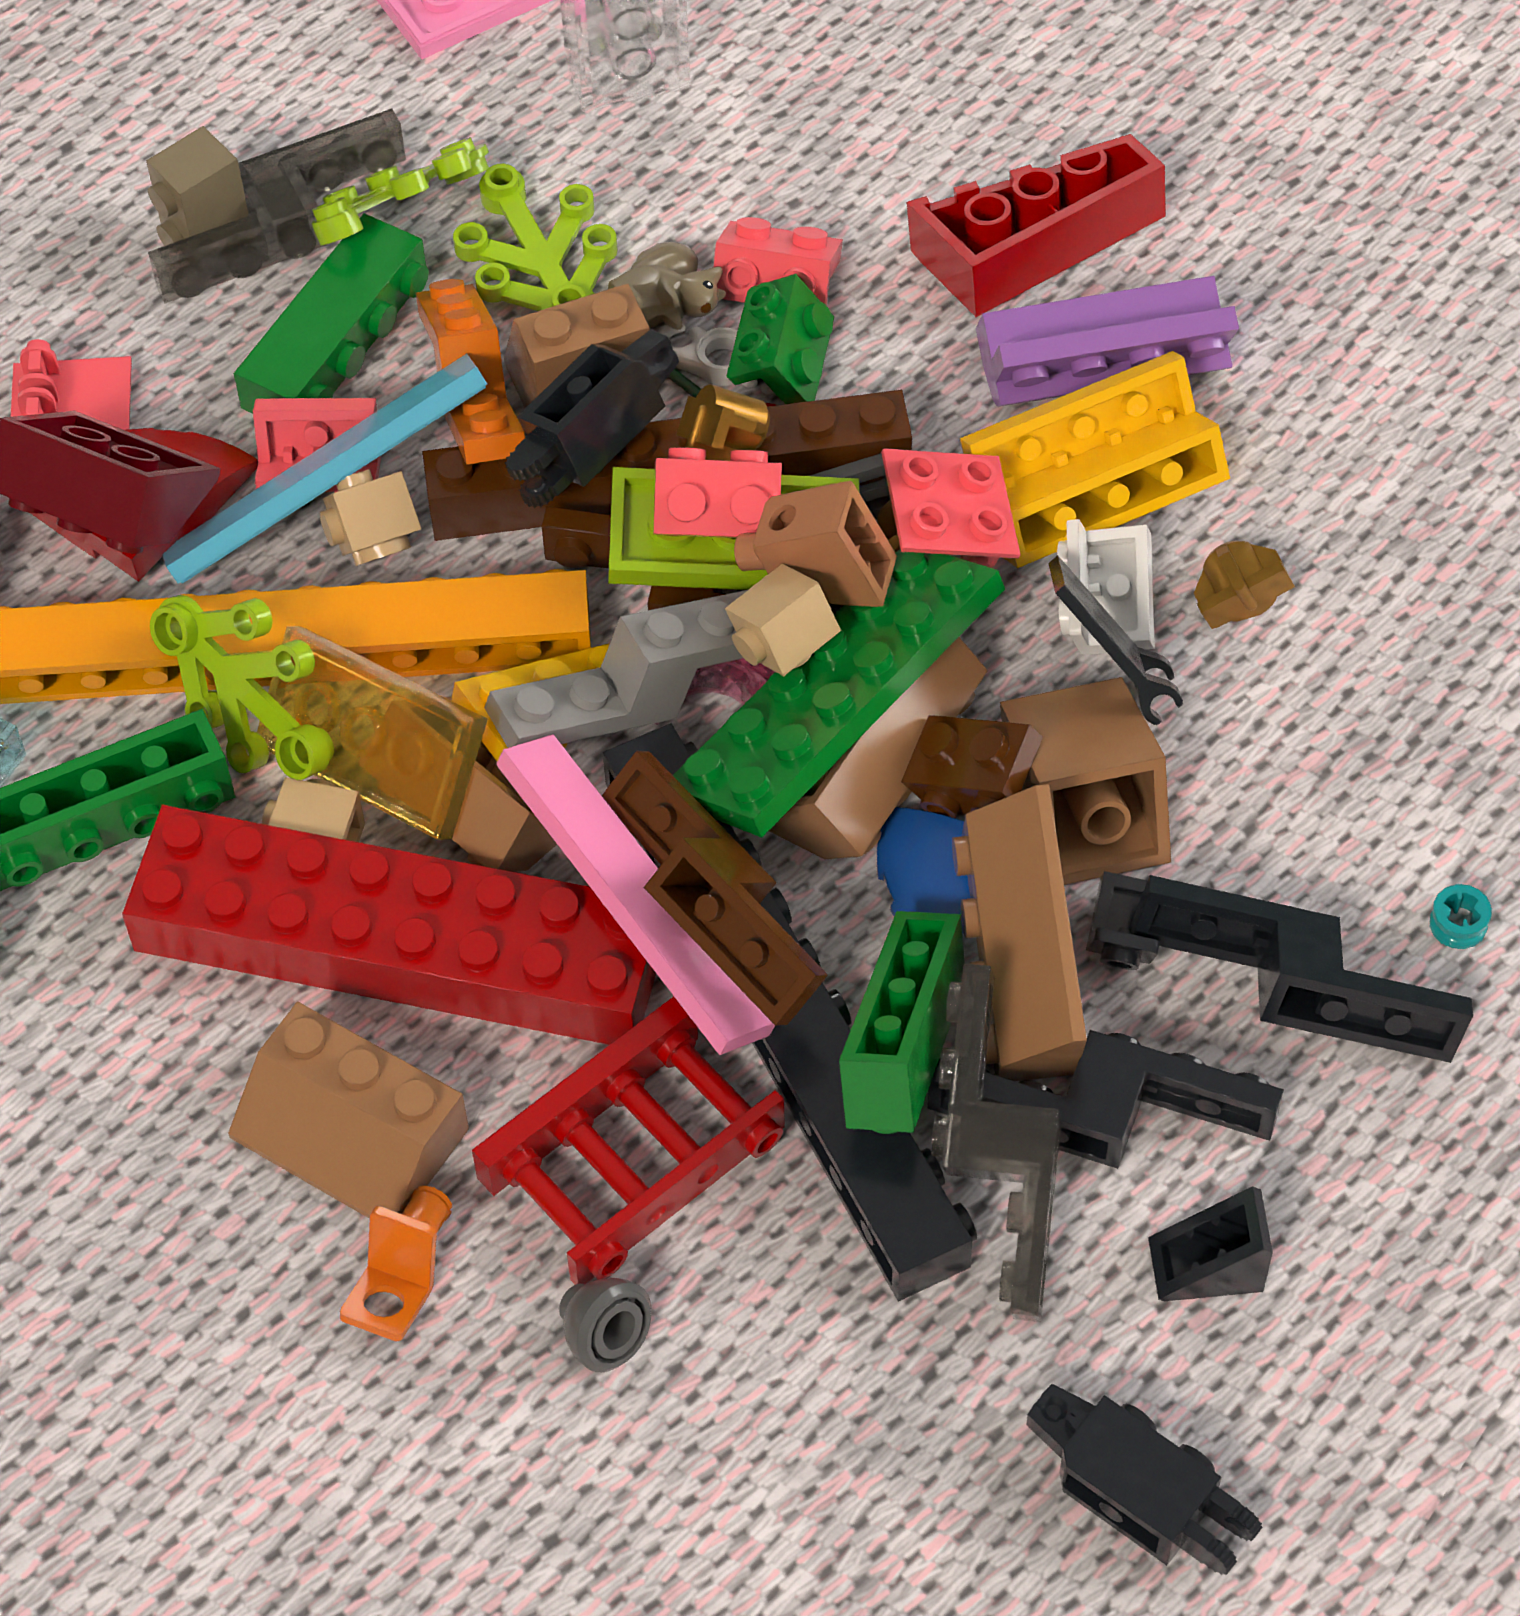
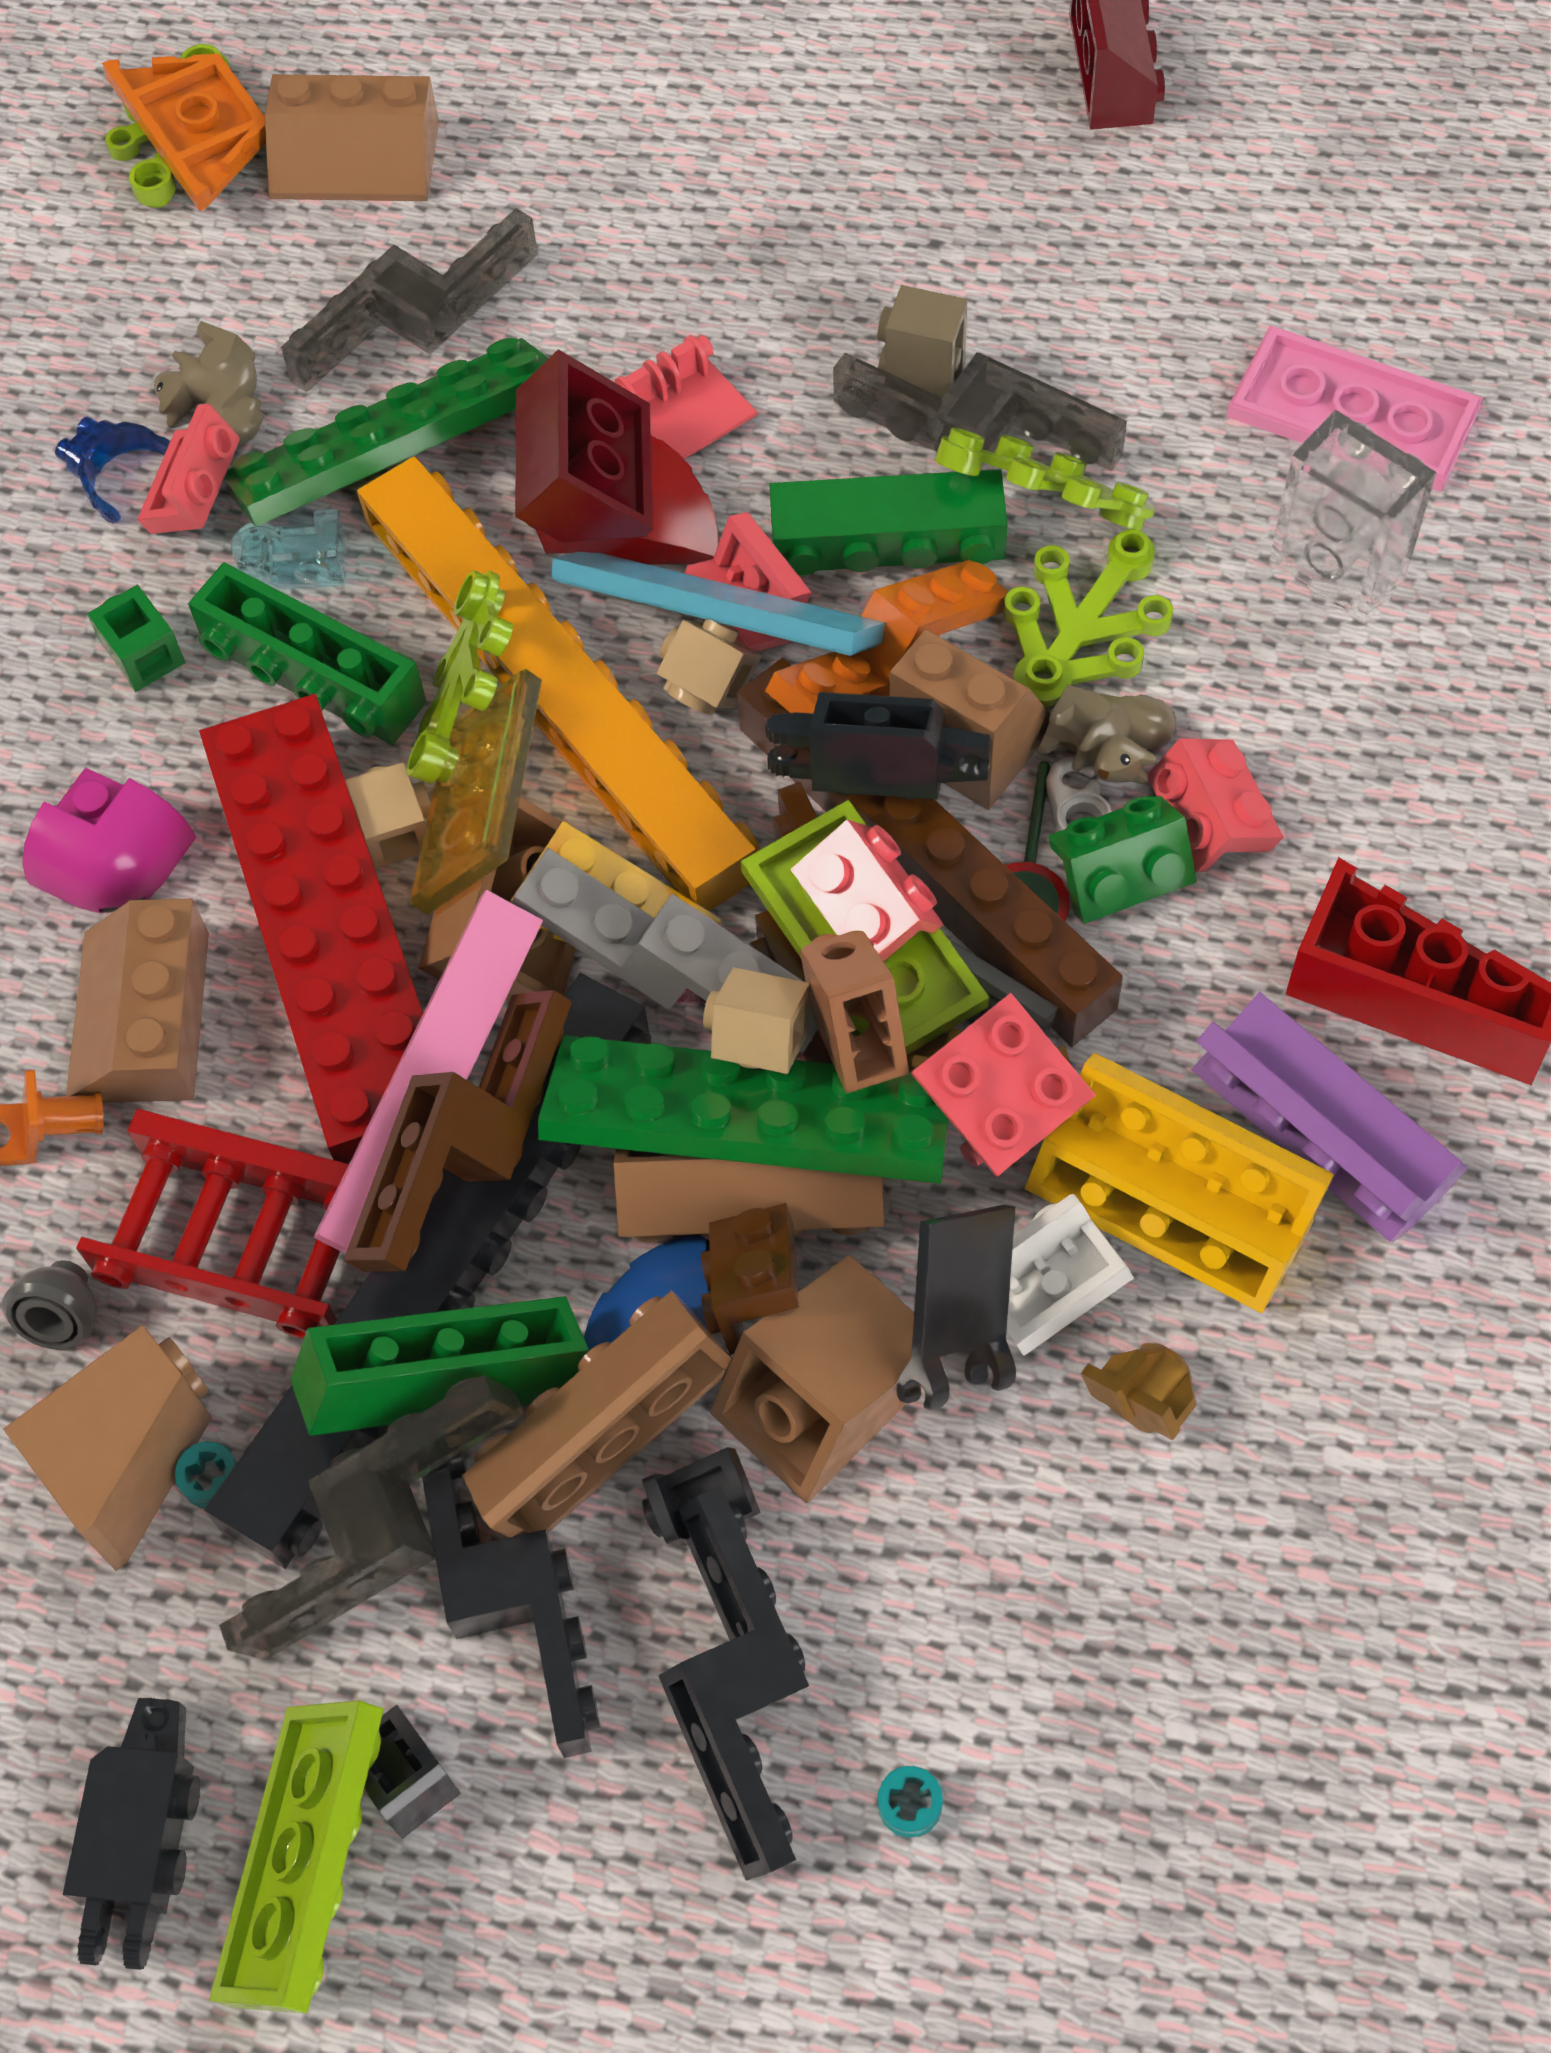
camera: 60 degrees right, 5 degrees up
pearl gold piece [676,384,770,461] -> none
none -> medium nougat slope [3,1325,212,1571]
none -> dark pink brick [22,767,196,914]
none -> teal bush [174,1441,237,1509]
none -> lime plate [209,1700,384,2014]

